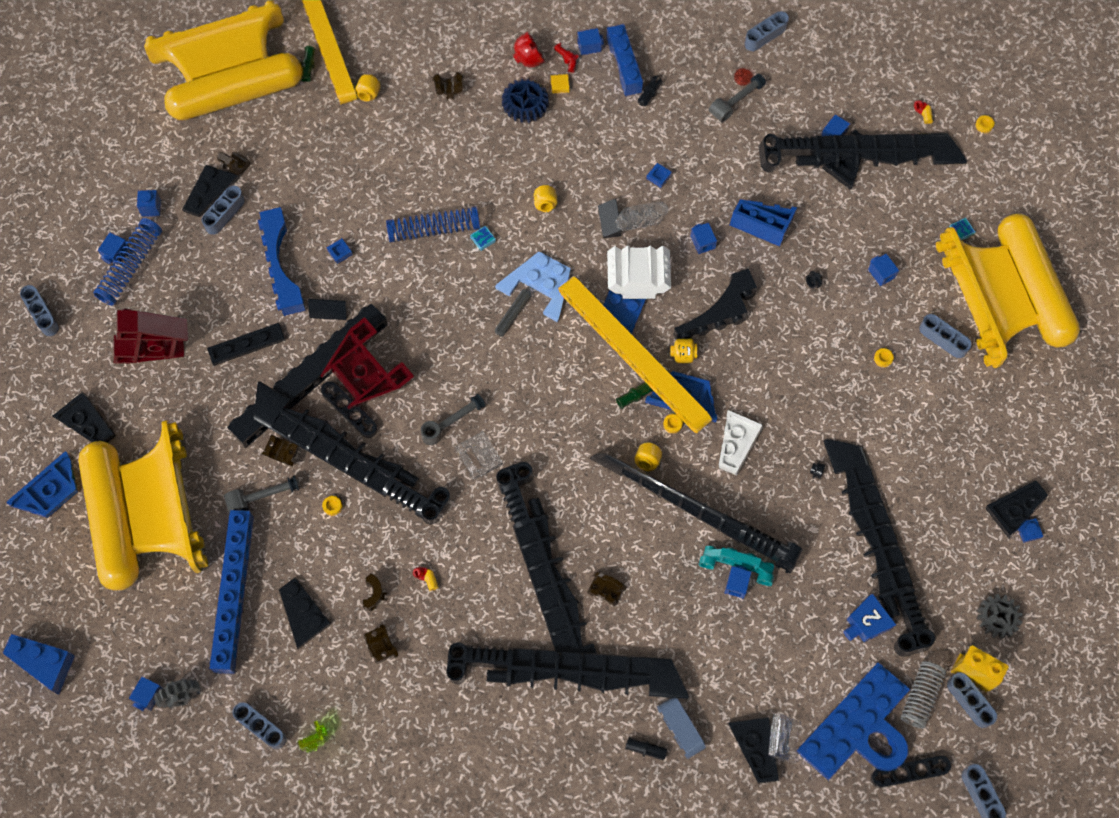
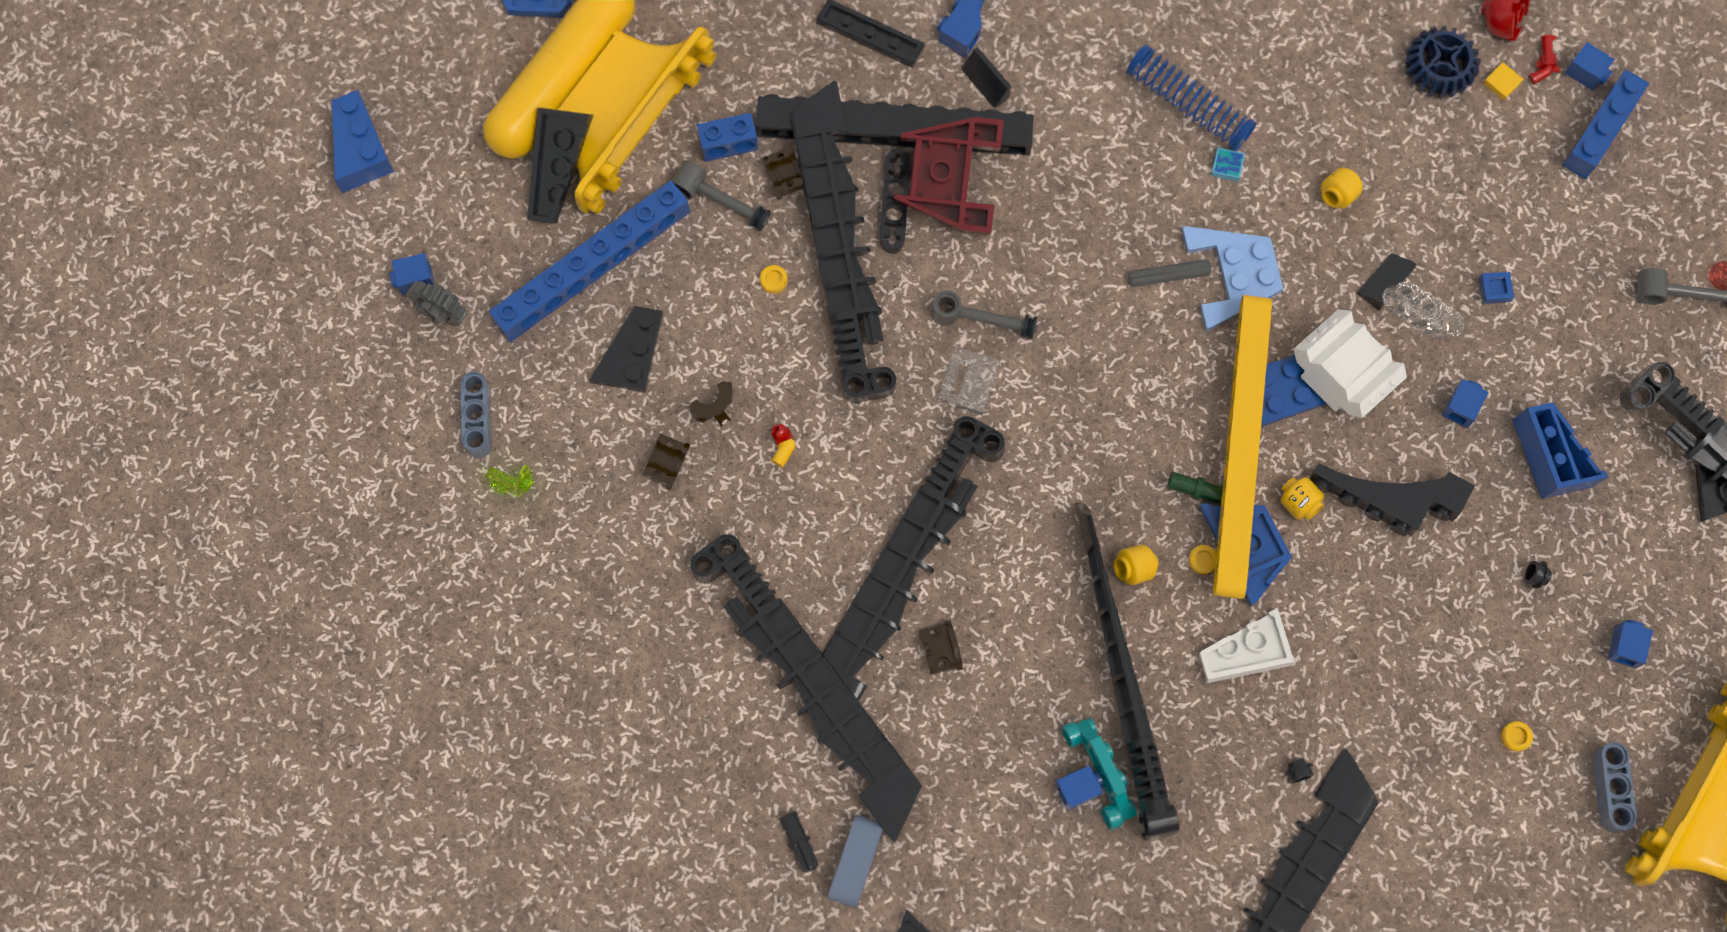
camera: 50 degrees right, 5 degrees up
blue plate [326,238,353,264] -> none
black axle [637,76,663,107] -> none
none -> black wing [527,107,593,223]
none -> blue brick [697,113,758,162]

